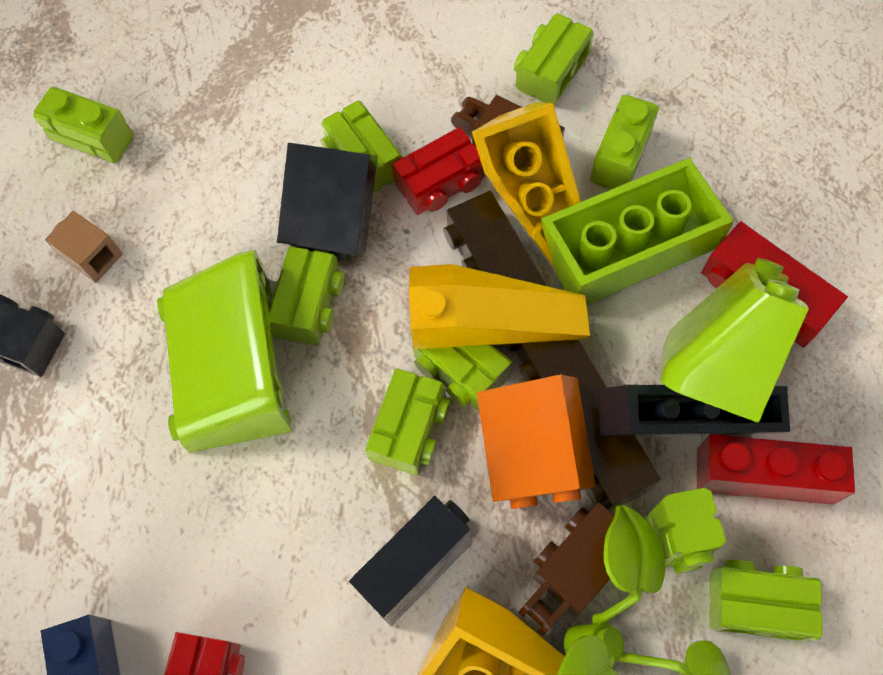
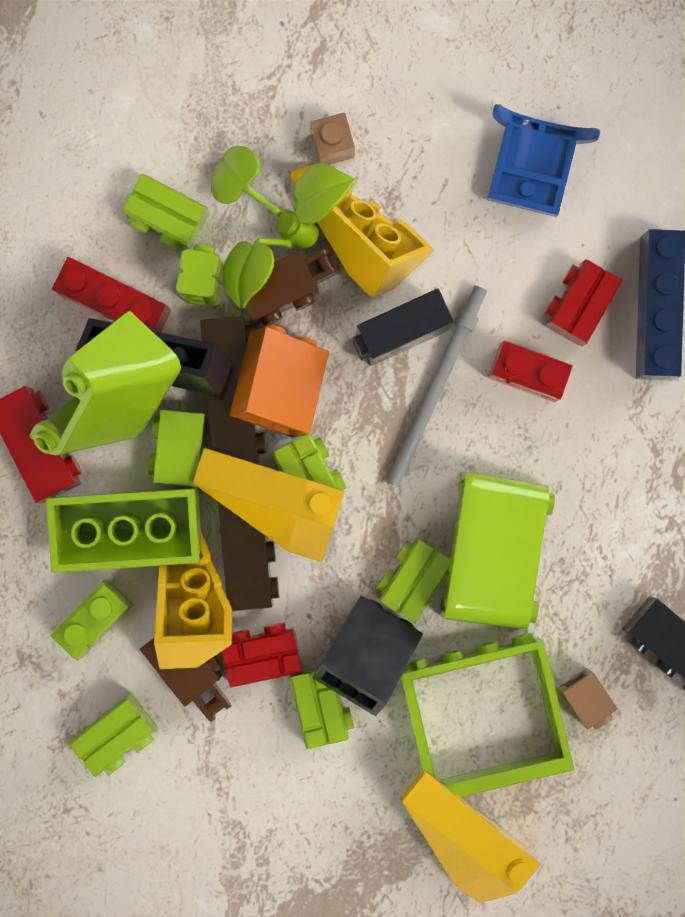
camera: 165 degrees left, 20 degrees up
lime brick [33,86,133,164] -> none
lime brick [365,368,451,475] -> none
none -> lime brick [148,410,208,487]
none -> light grey bar [386,285,487,488]
none -> yellow wedge [399,770,541,903]
none -> lime window [401,633,575,797]
none -> red brick [488,340,573,402]

